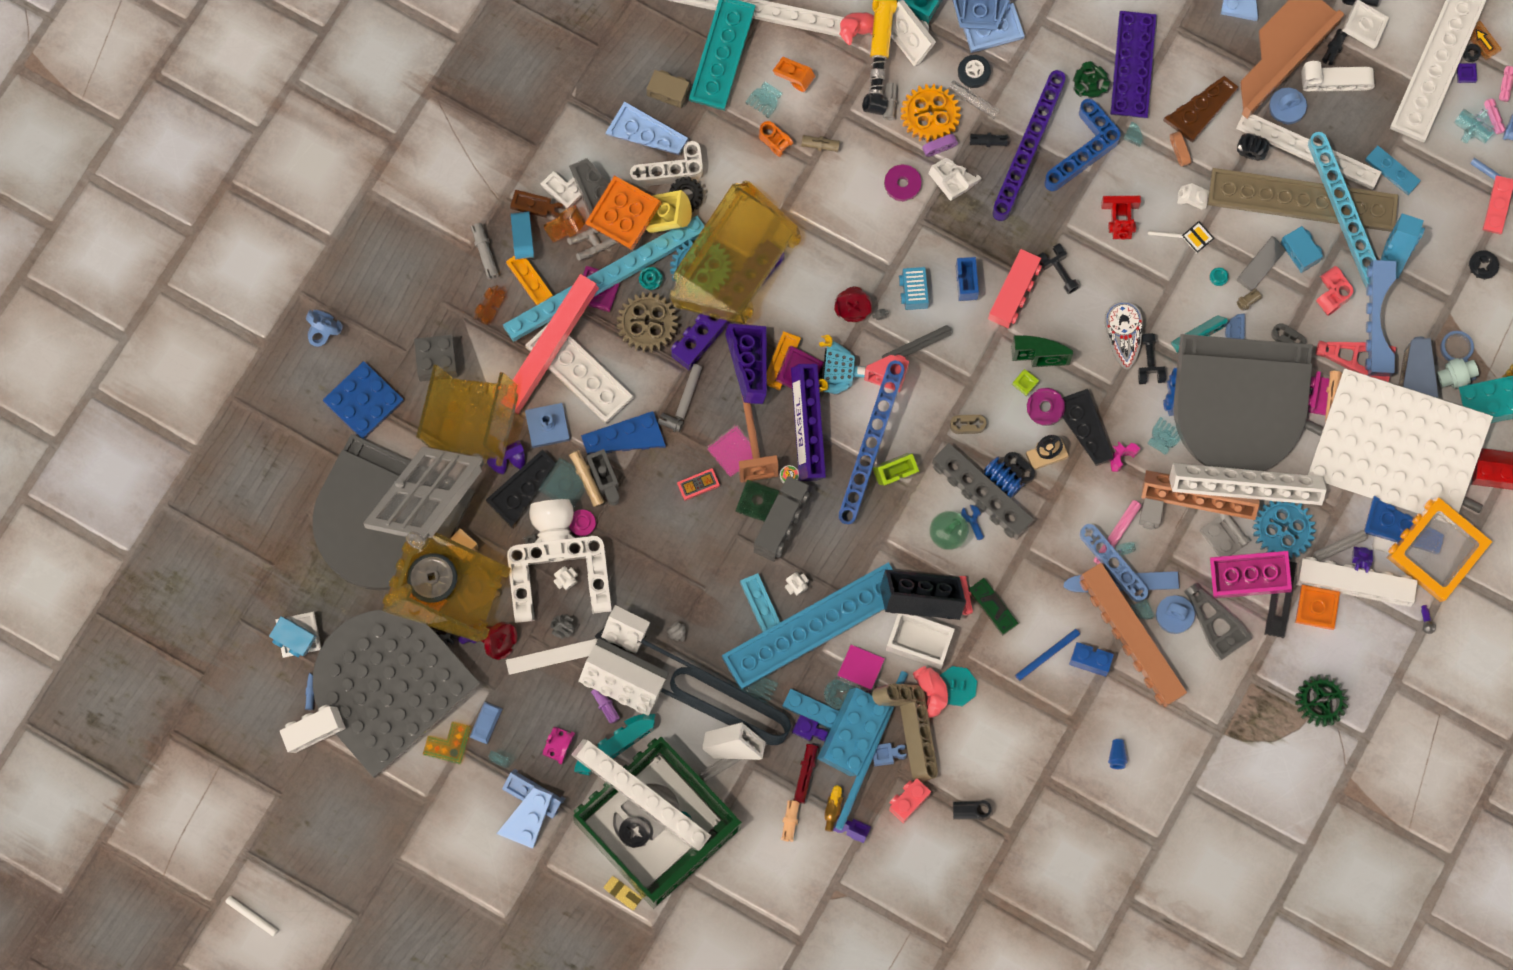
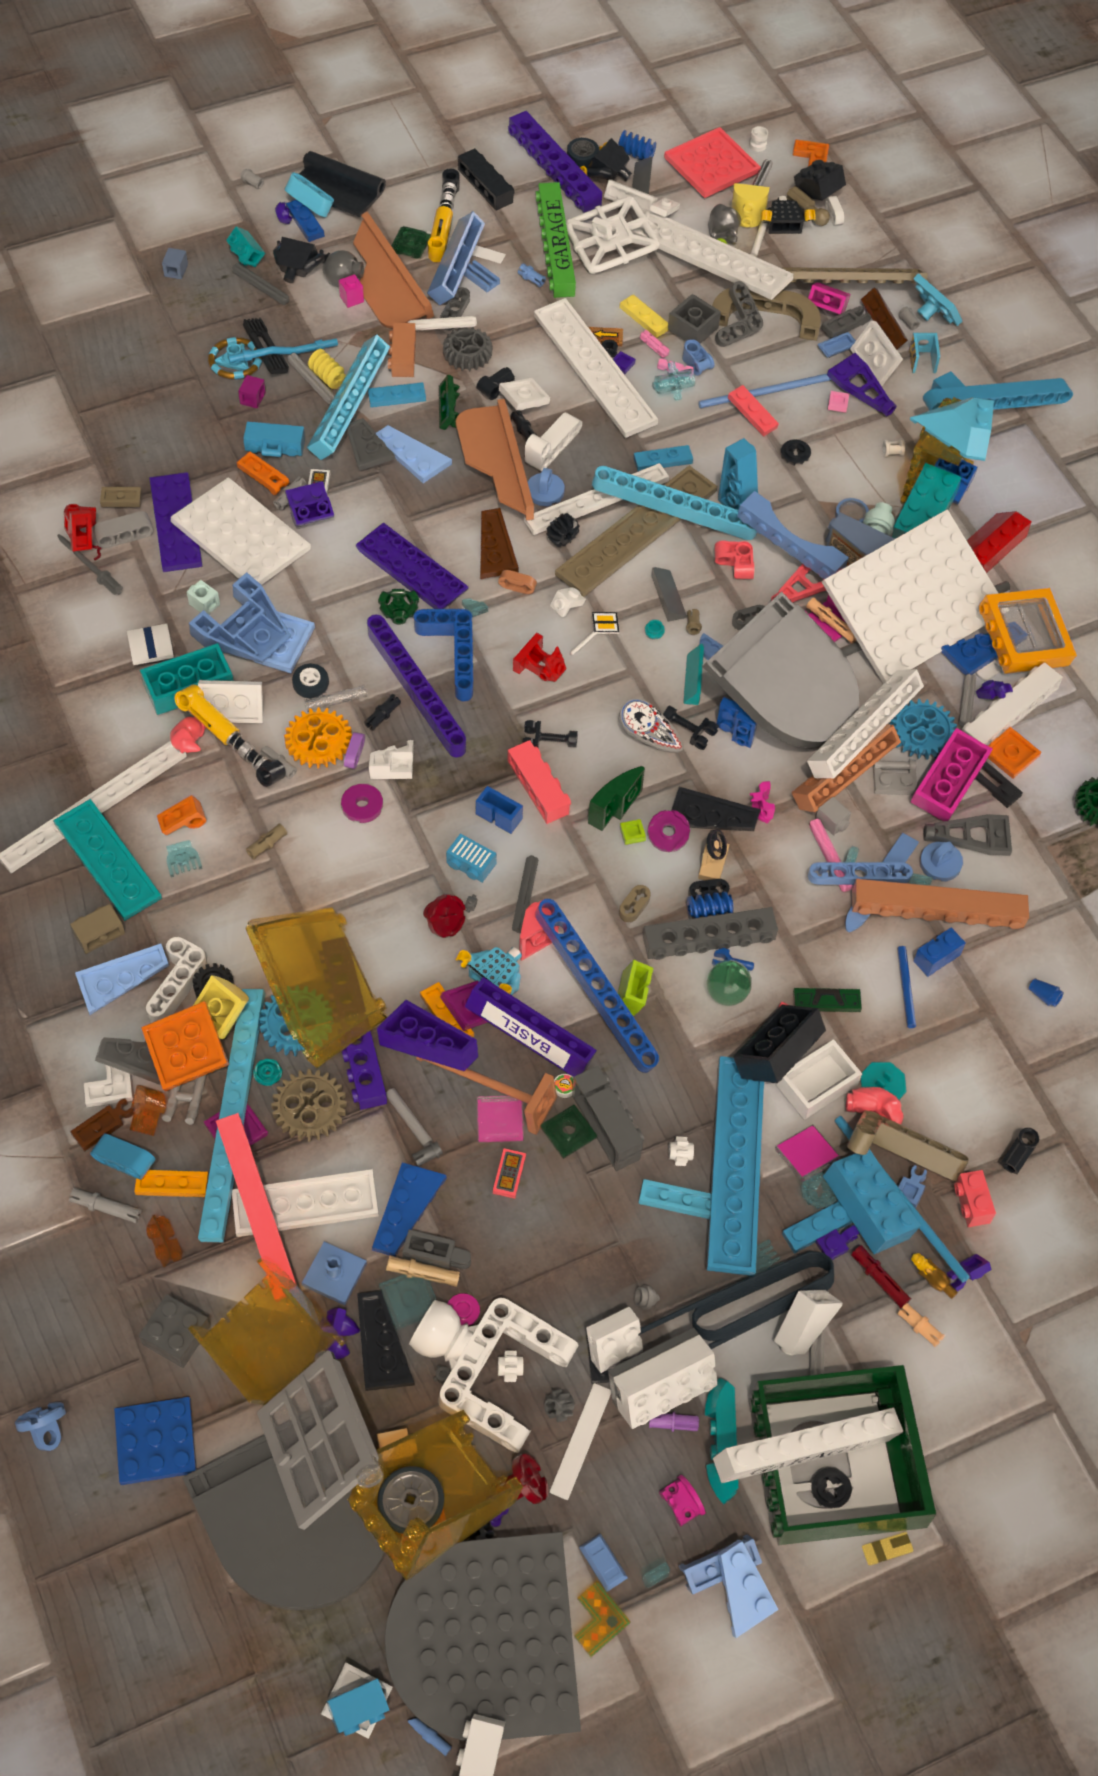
camera: 55 degrees left, 15 degrees down
orange piece [759,121,793,157] -> none
clear light blue piece [1147,417,1180,455] -> none
dark azure brick [1281,226,1323,273] -> none
piece [1421,605,1436,634] -> none

